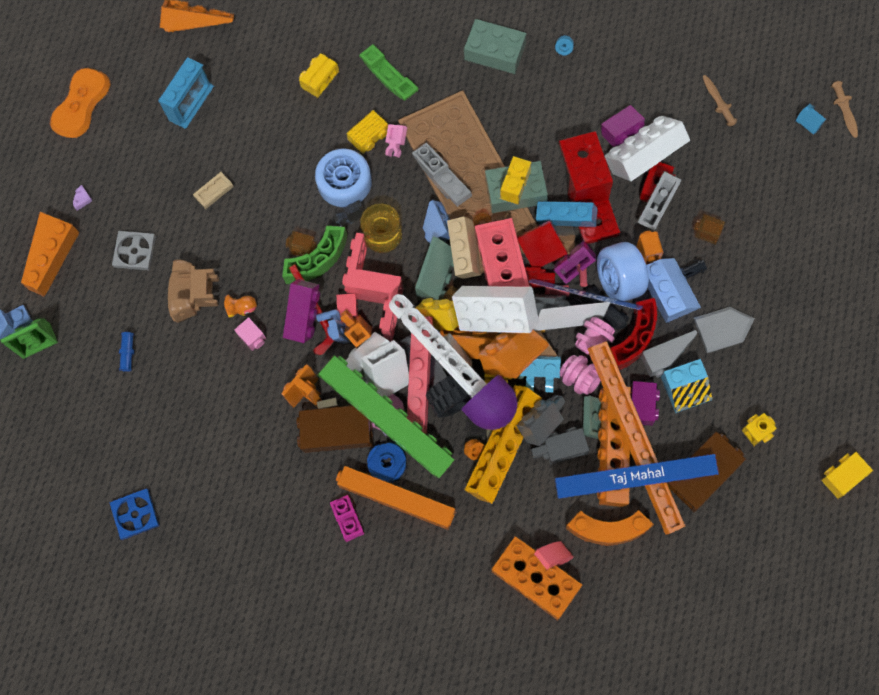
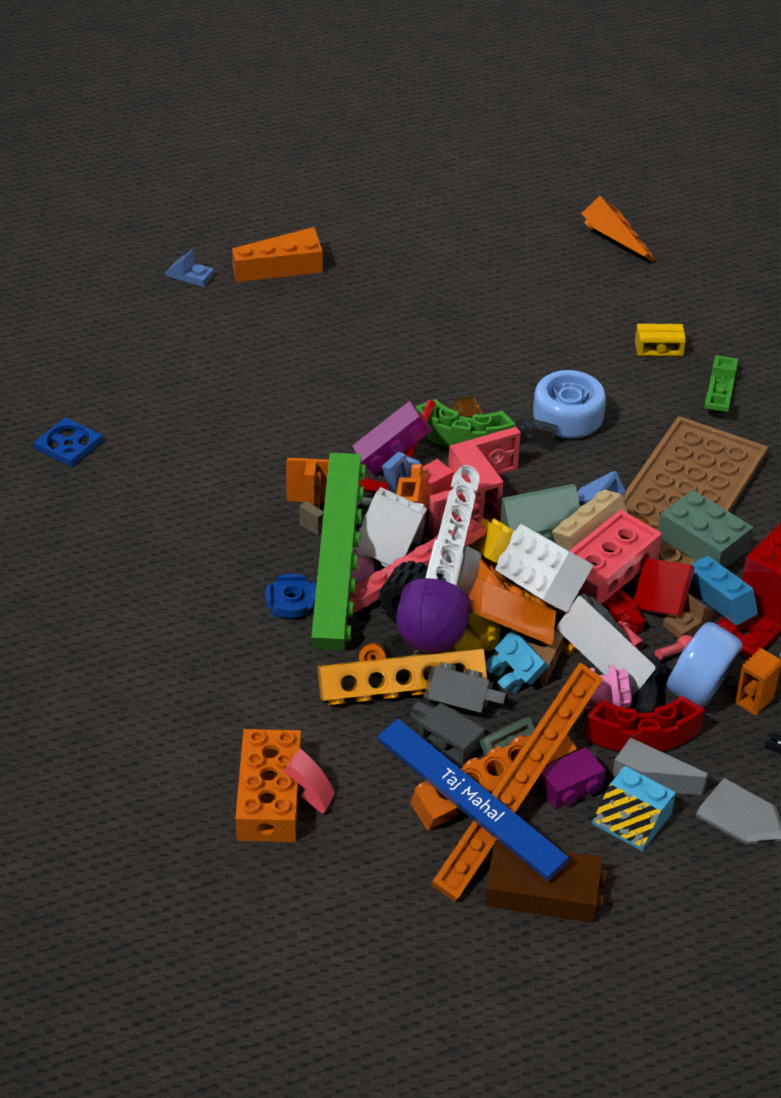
camera: 45 degrees right, 30 degrees down
bright green slope [1,318,58,359] -> none
orange plate [50,68,110,138] -> none
lavender tile [73,185,92,211] -> none
light grey piece [112,231,156,270] -> none
blue pin [119,332,134,372] -> none
dark azure window [158,57,214,129] -> none
medium nougat piece [168,259,219,323] -> none
tan plate [193,172,234,209] -> none
orange animal [224,294,257,318] -> none
bright pink brick [235,318,266,351] -> none
reddish brown brick [296,406,373,453] -> none
dark pink slope [330,495,364,542] -> none
orange brick [336,466,456,530] -> none
yellow brick [346,110,388,154] -> none
clear yellow wheel [360,203,402,253] -> none
bright pink plate [385,124,407,157] -> none
light grey slope [412,142,472,207] -> none
yellow piece [500,156,531,204] -> none
blue sticker [528,279,643,310] -> none
magenta piece [554,240,596,284] -> none
bright pink piece [560,355,600,395] -> none
orange brick [566,510,654,546] -> none
light blue slope [646,258,701,323] -> none
yellow brick [742,413,777,446] -> none
yellow brick [821,452,873,499] -> none

